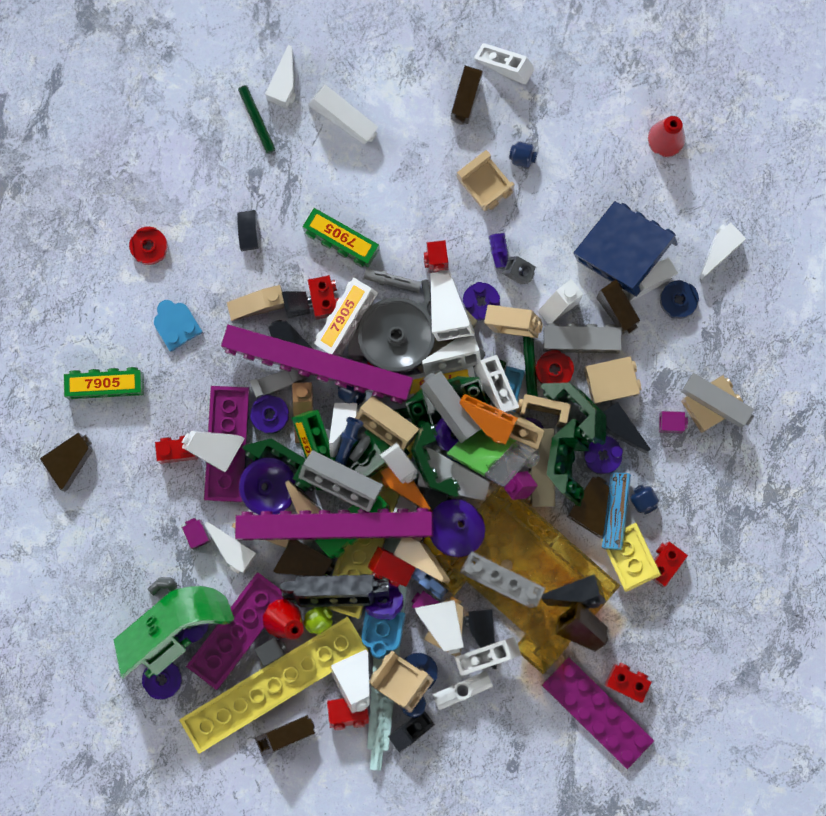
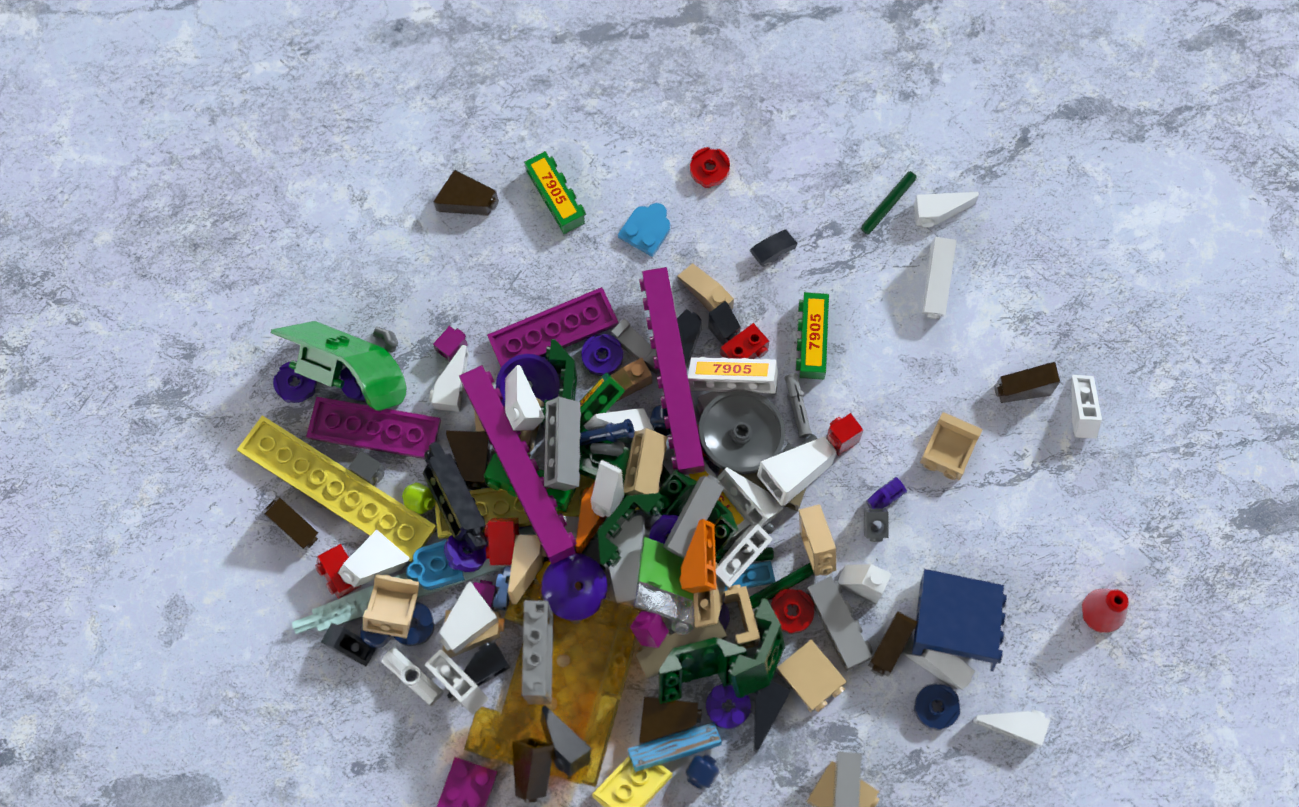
camera: 65 degrees right, 10 degrees down
red brick [155,435,198,464] -> none
white slope [182,431,245,472] -> none
red cone [263,599,304,639] -> none
dark purple plate [463,282,500,321] -> none
dark blue head [509,141,538,168] -> none
magenta brick [659,411,688,434] -> none
none -> white slope [505,365,545,430]

